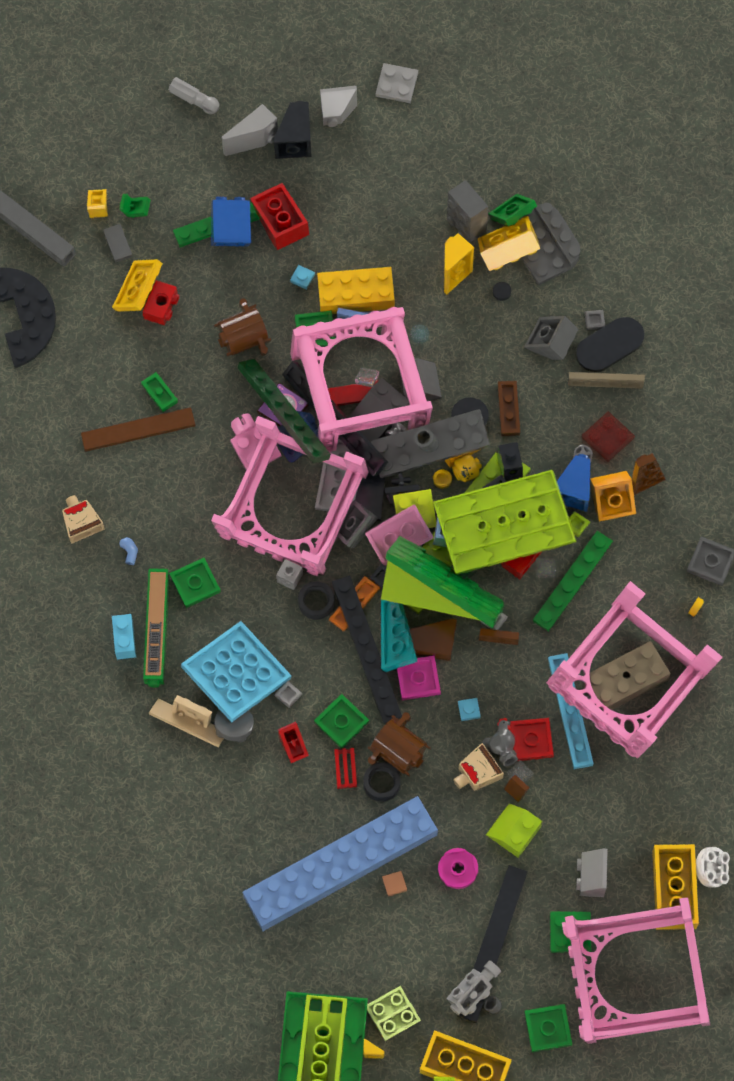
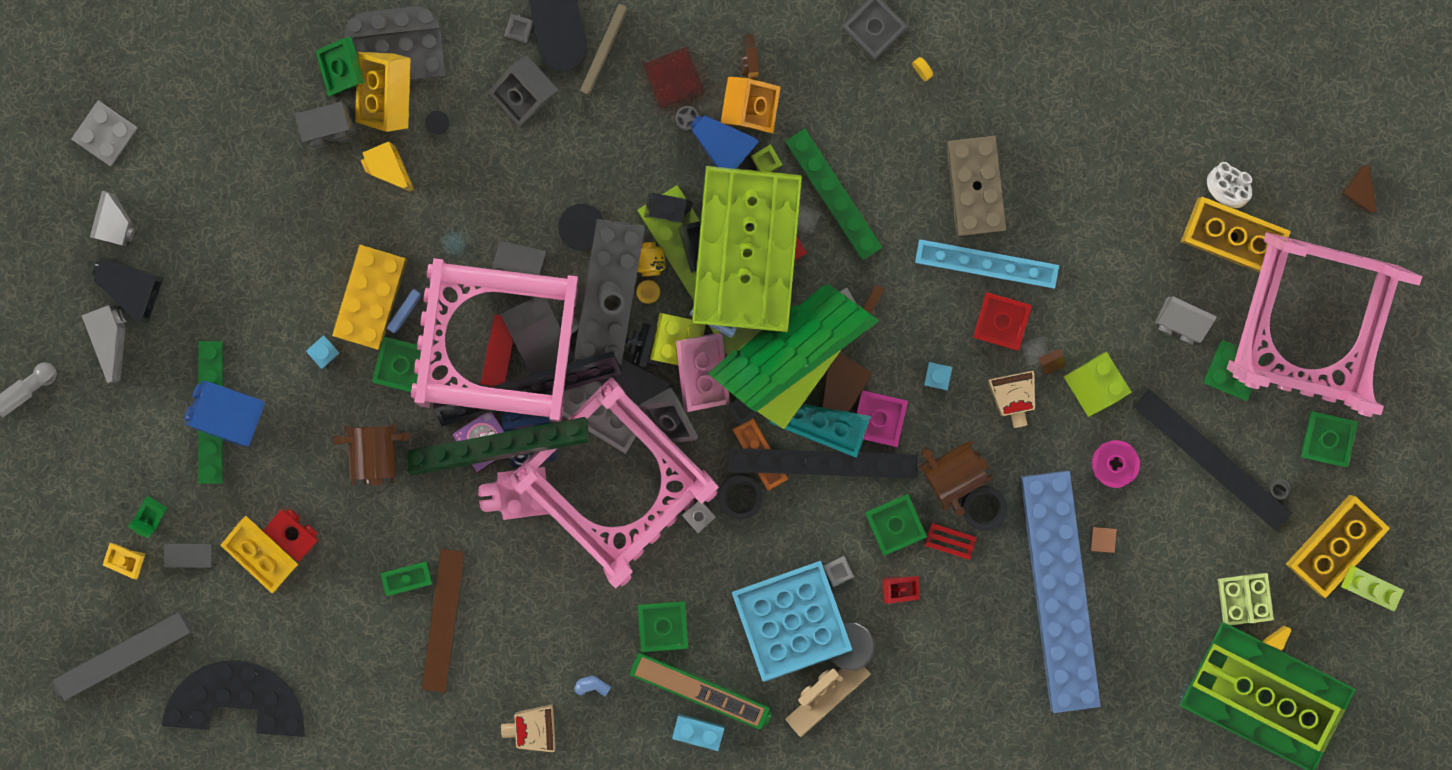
camera: 70 degrees left, 20 degrees up
red slope [250,183,310,250] -> none
clear tile [355,368,379,387] -> none
light grey brick [446,960,501,1016] -> none
dark grey animal [482,718,518,766] -> none
reddish brown plate [498,381,520,436] -> none
bright pink arch [546,581,722,759] -> none

